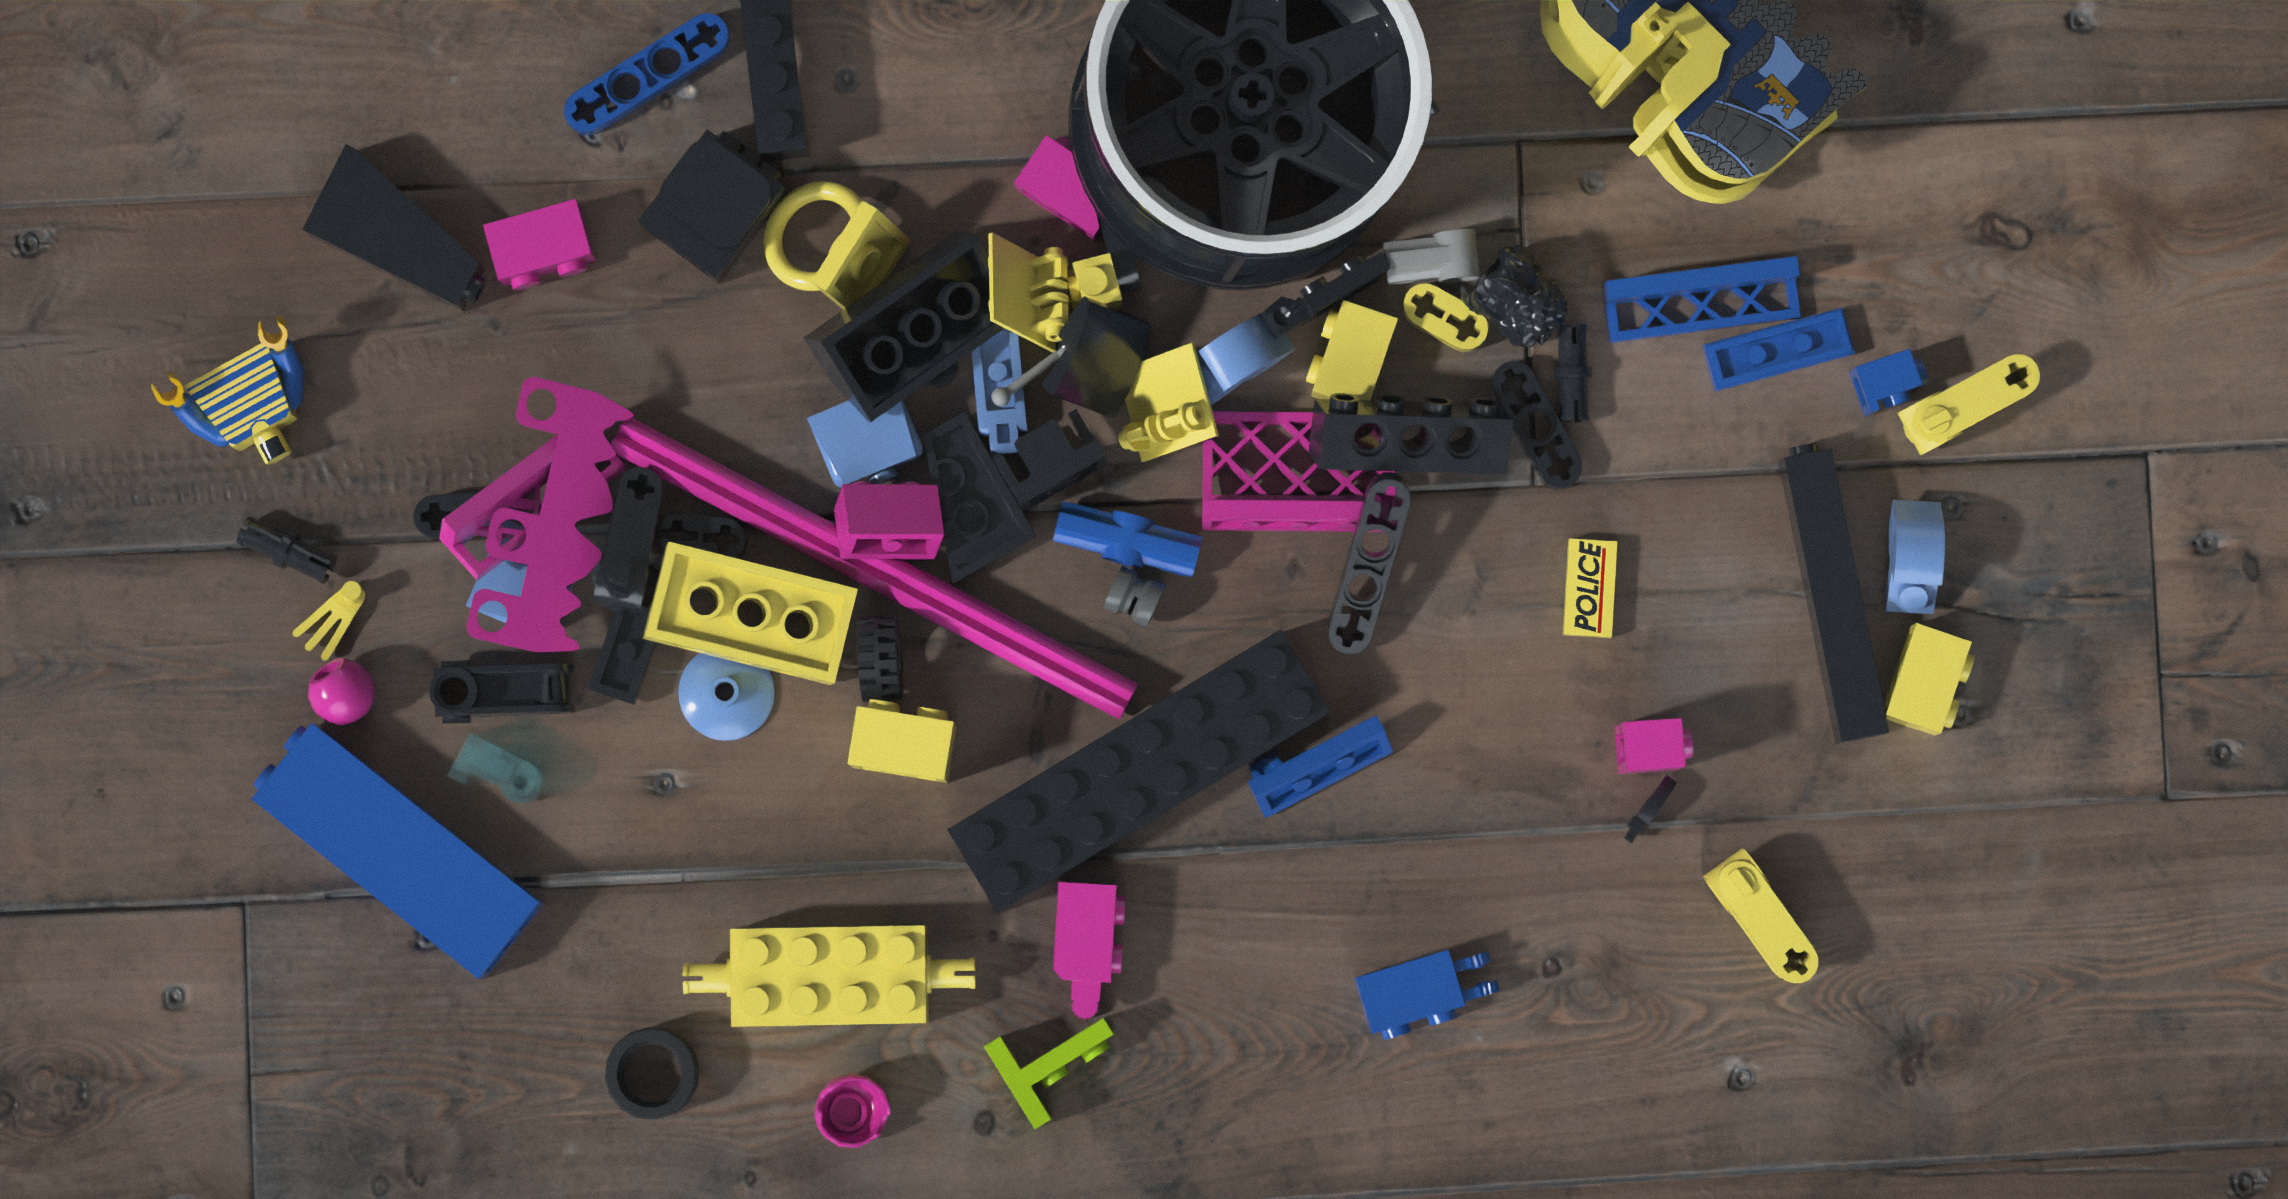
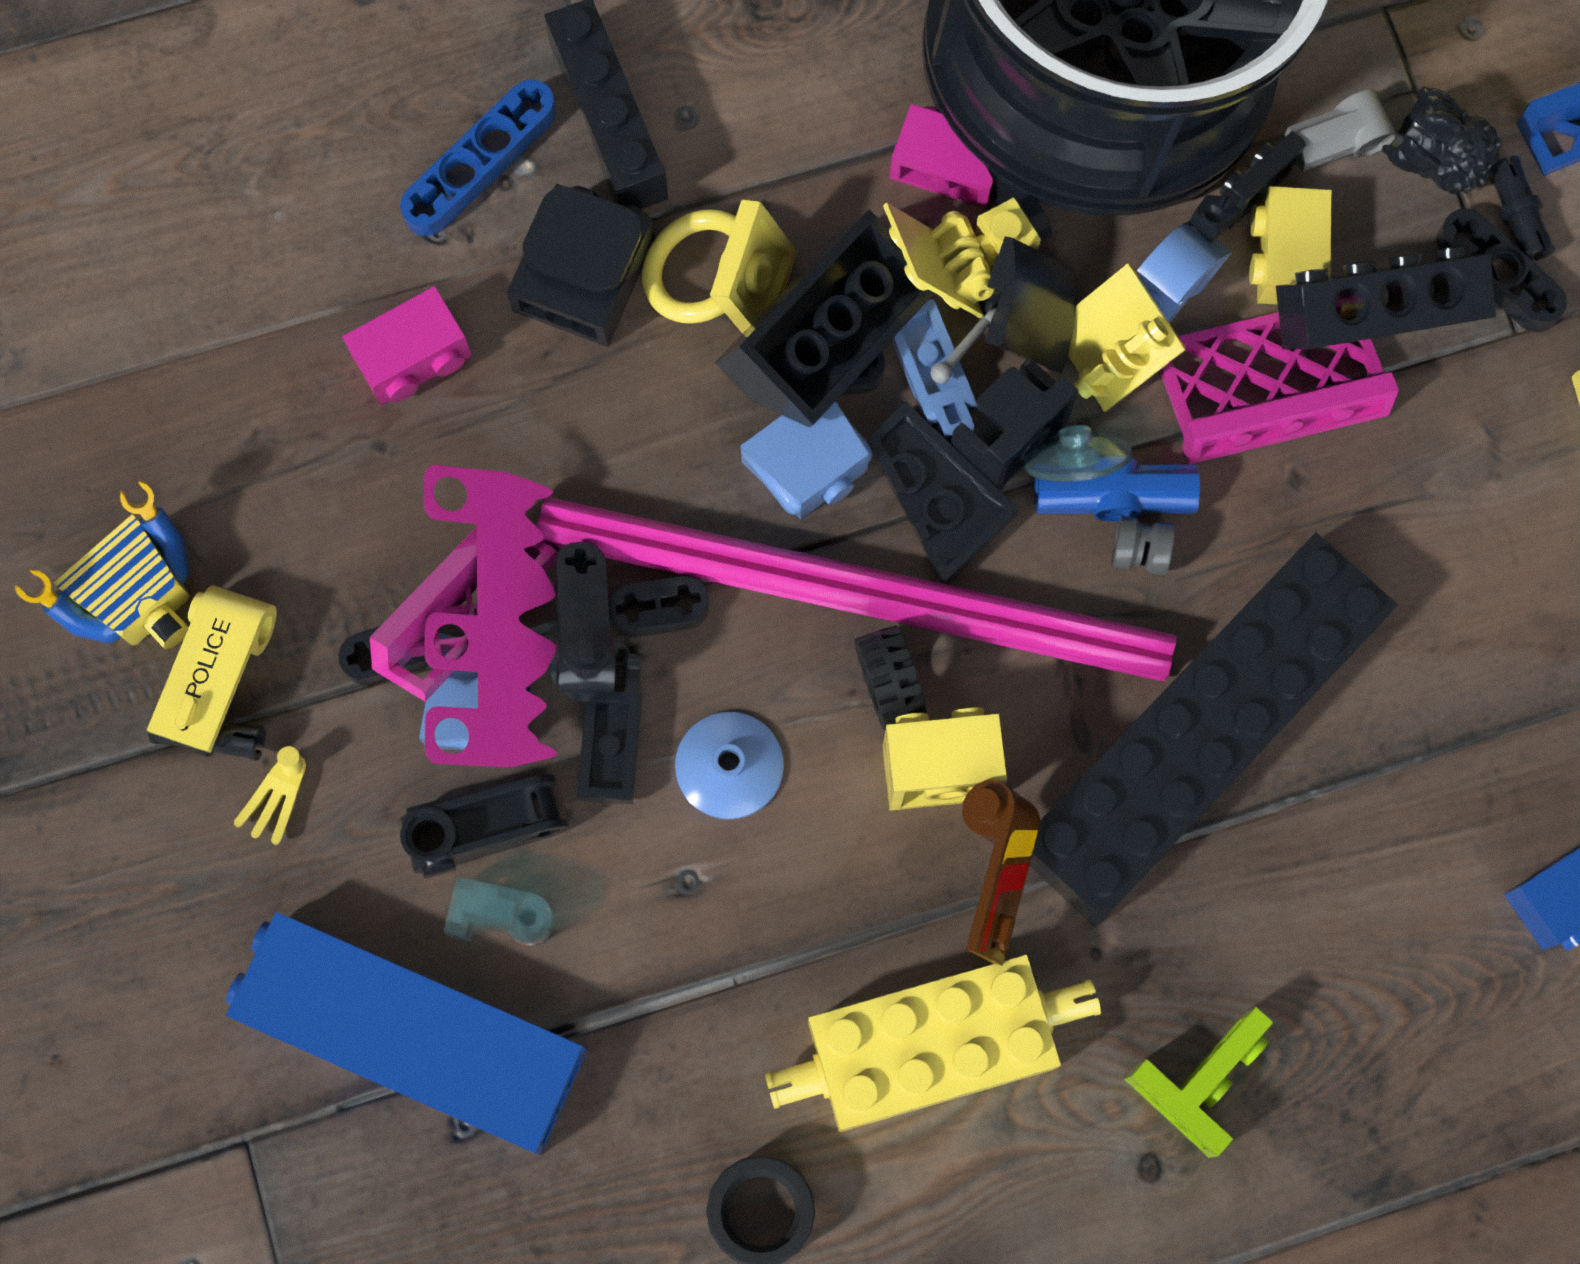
camera: 15 degrees left, 10 degrees down
black slope [302,144,486,312] -> none
dark pink piece [308,658,375,725] -> none
light yellow brick [643,542,858,685] -> none
dark pink hair [814,1073,891,1148] -> none
dark pink brick [834,481,944,559] -> none
dark pink hinge [1053,882,1126,1020] -> none
blue hinge [1248,715,1393,819] -> none
black beam [1328,472,1410,654] -> none
light yellow beam [1402,283,1488,352] -> none
none -> light yellow door [147,585,277,753]
none -> reddish brown door [962,780,1040,966]
none -> clear light blue dish [1025,425,1132,482]

